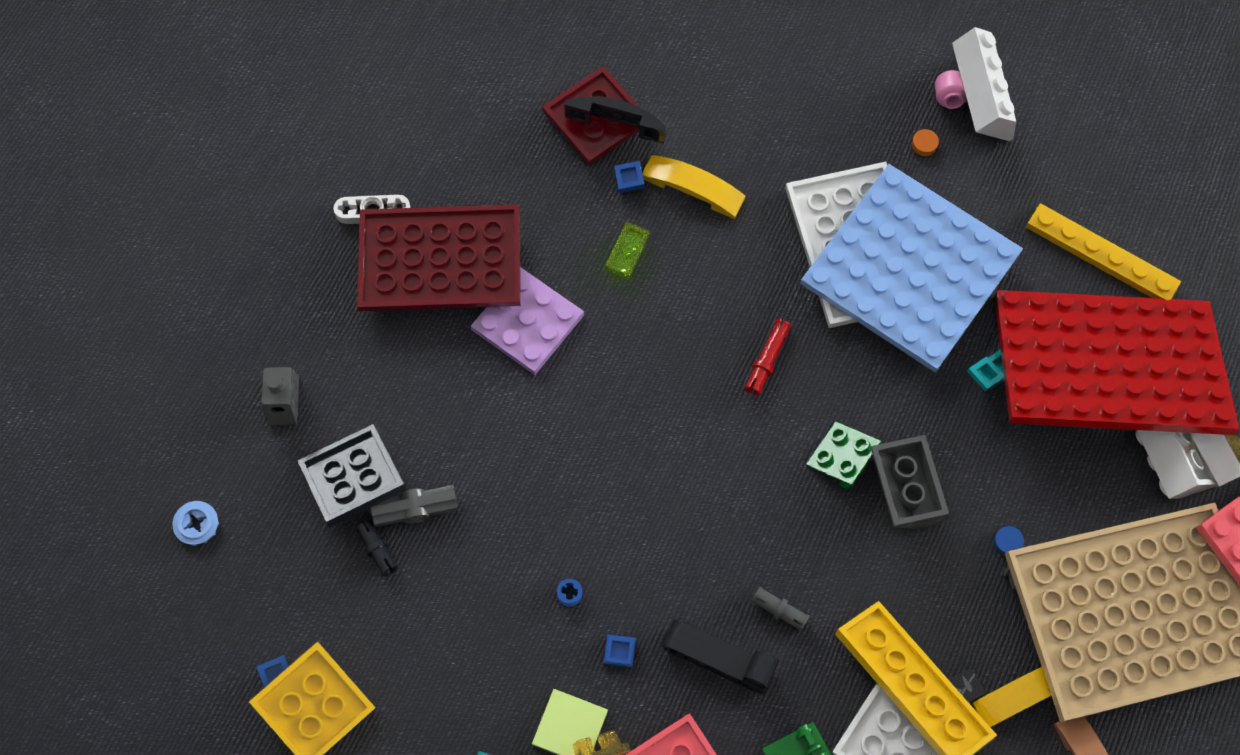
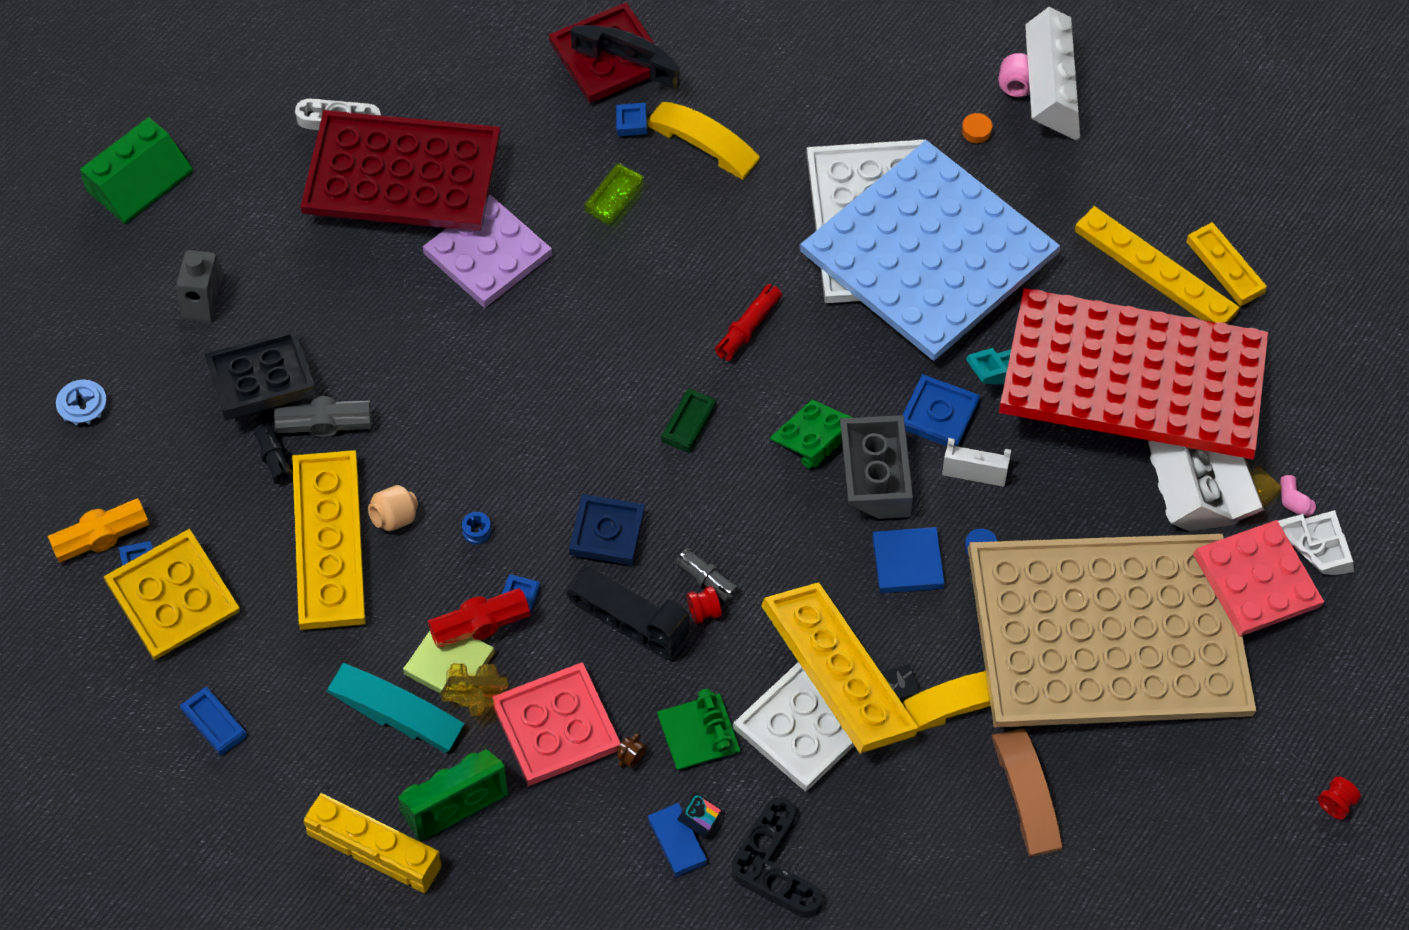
camera: 10 degrees right, 10 degrees down
none -> light orange piece [47,498,149,563]
none -> green slope [80,117,193,224]
none -> yellow plate [292,450,366,630]
none -> light nougat head [368,485,418,532]
none -> red piece [428,588,530,649]
none -> dark blue plate [569,494,645,566]
none -> dark green tile [661,388,717,453]
none -> red wheel [686,586,722,624]
none -> blue tile [872,527,944,594]
none -> blue tile [903,374,980,447]
none -> white hinge [942,438,1011,487]
none -> yellow plate [1186,222,1267,307]

